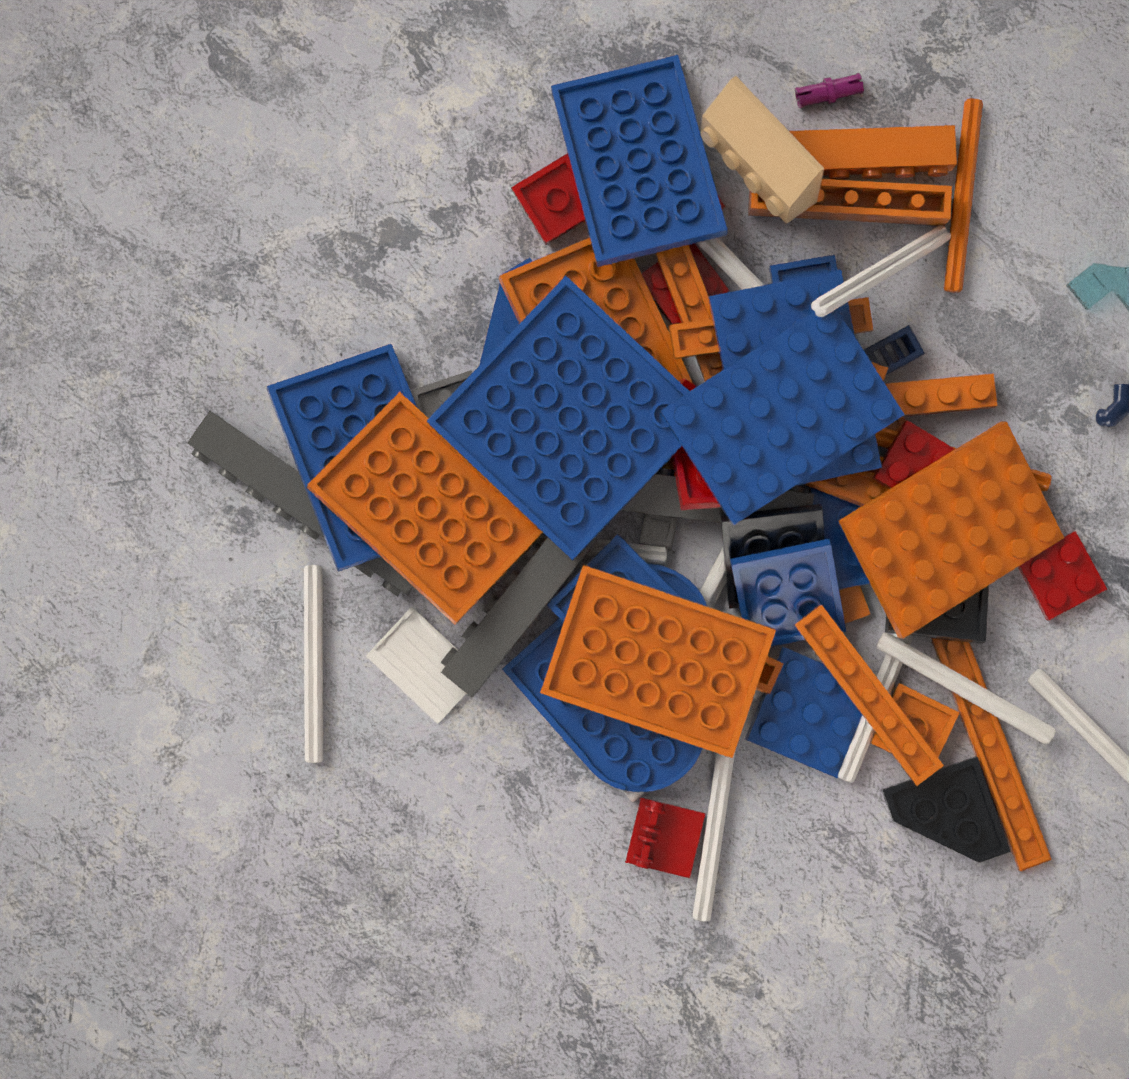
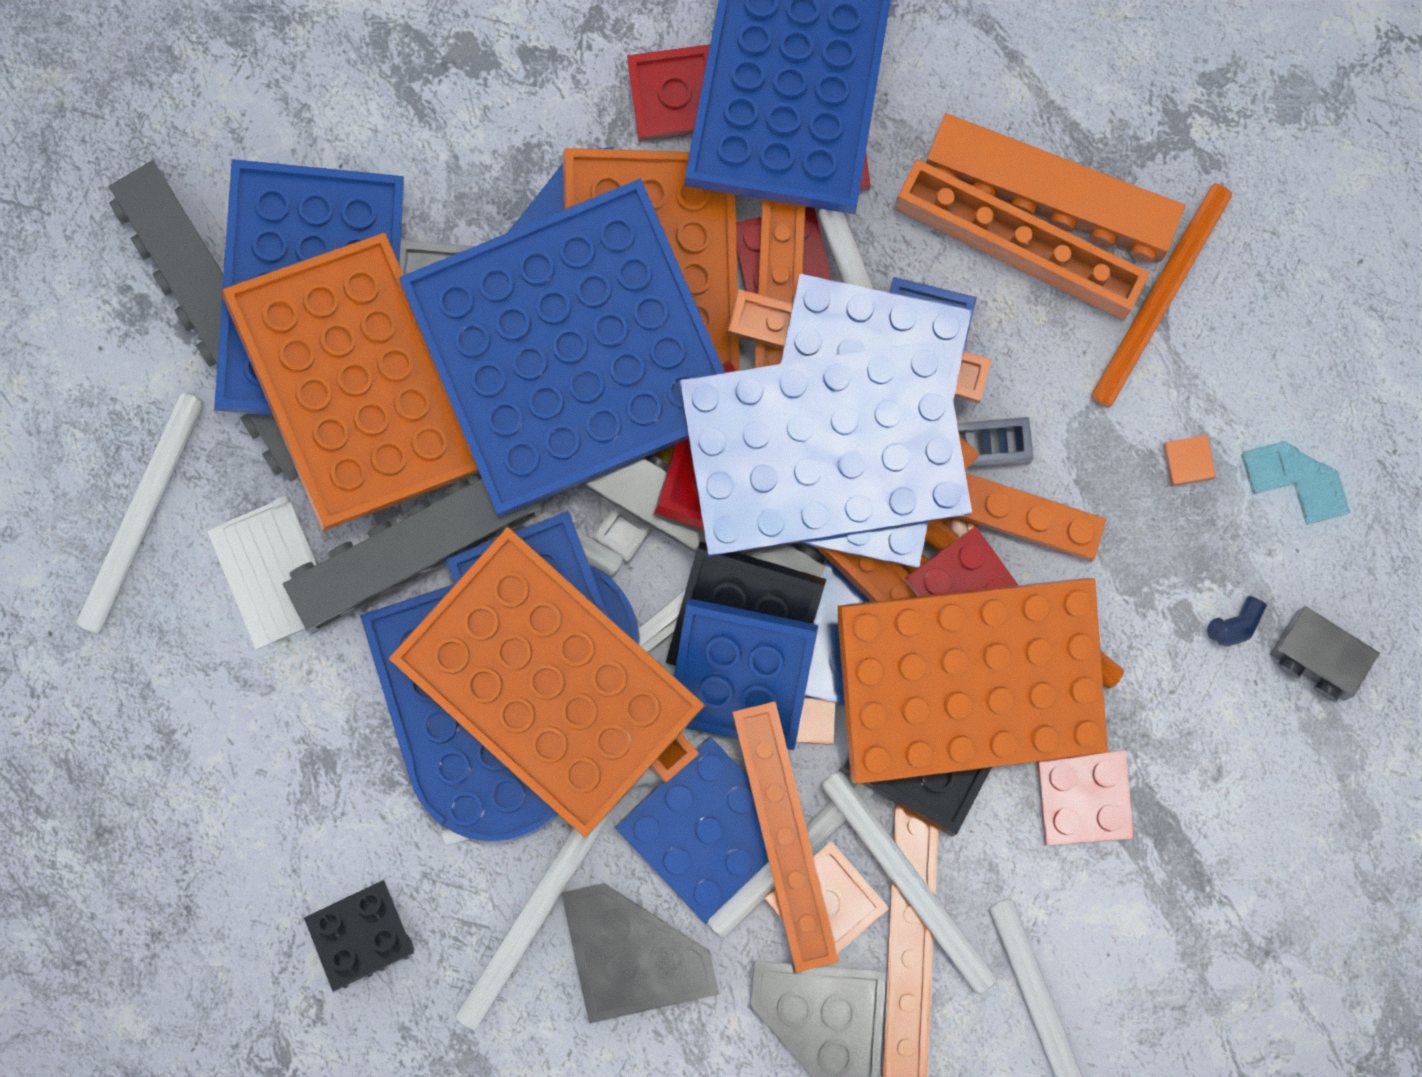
camera: 20 degrees right, 5 degrees down
red hinge [625,797,706,878] -> none
tan slope [700,76,824,224] -> none
magenta pin [795,73,864,108] -> none
white axle [811,225,951,317] -> none
none -> black hinge [304,880,415,992]
none -> plate [561,883,719,1024]
none -> orange tile [1163,435,1216,486]

